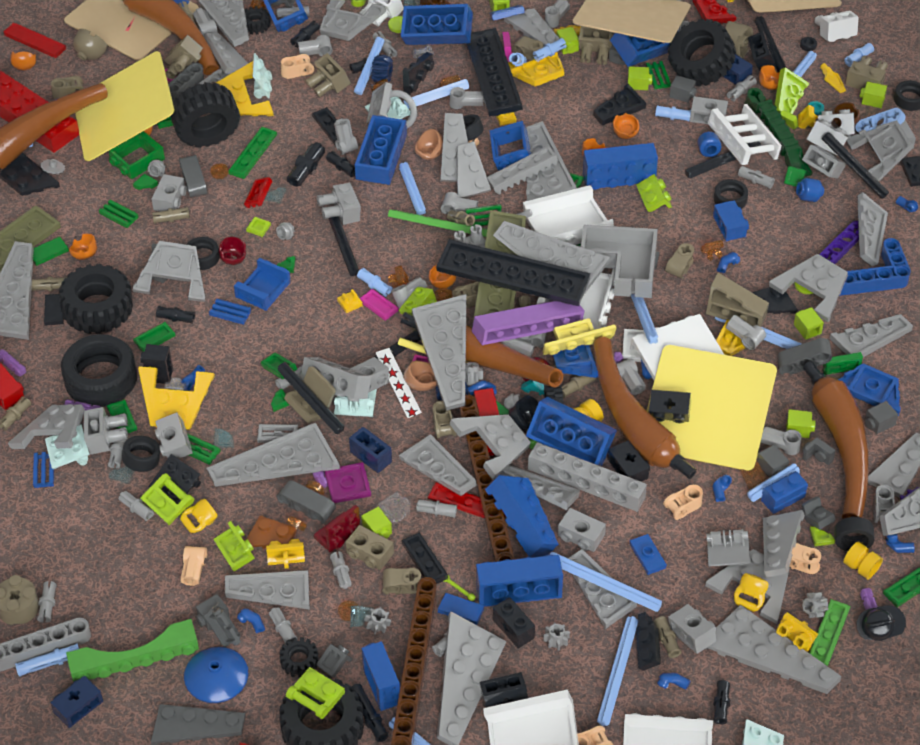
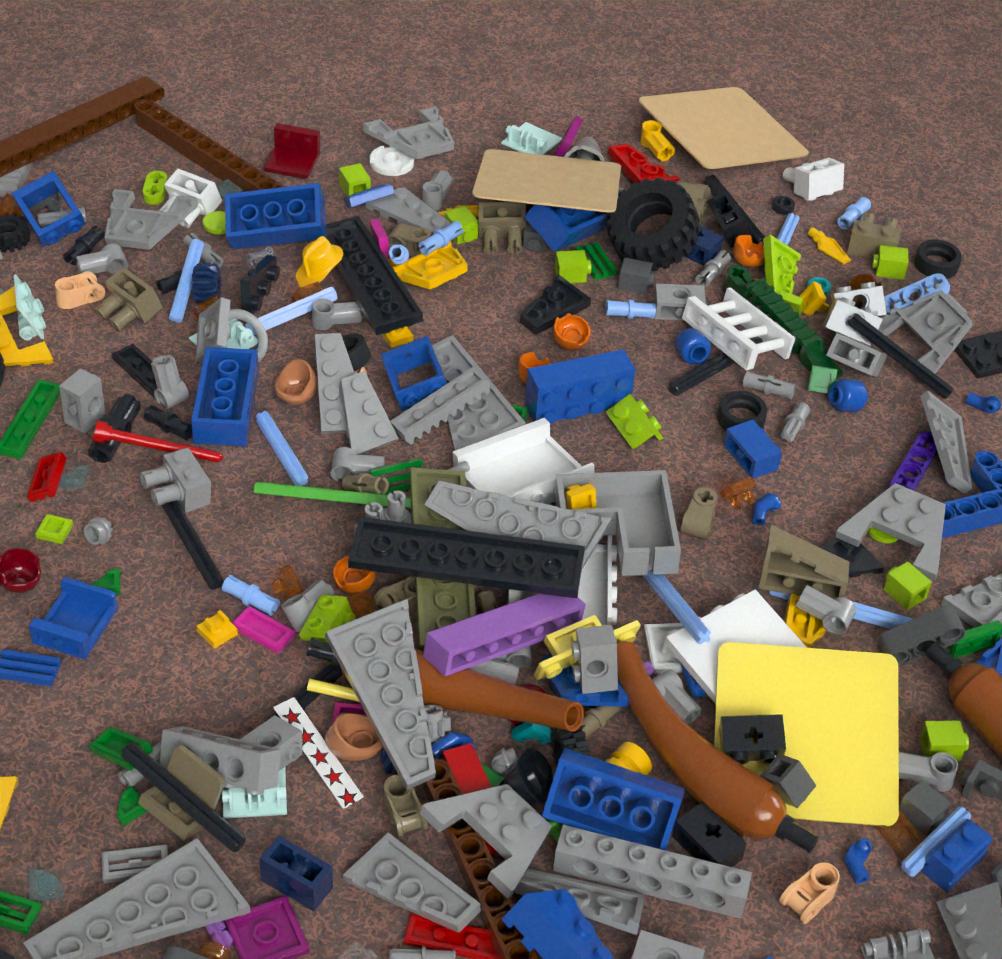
camera: 15 degrees left, 5 degrees down
none -> light grey brick [59,368,105,433]
none -> red piece [93,420,223,462]
none -> yellow piece [296,236,343,289]
none -> yellow tile [566,483,597,509]
none -> light grey brick [571,625,618,694]
none -> dark grey brick [760,754,817,808]
none -> light grey axle [780,402,810,442]

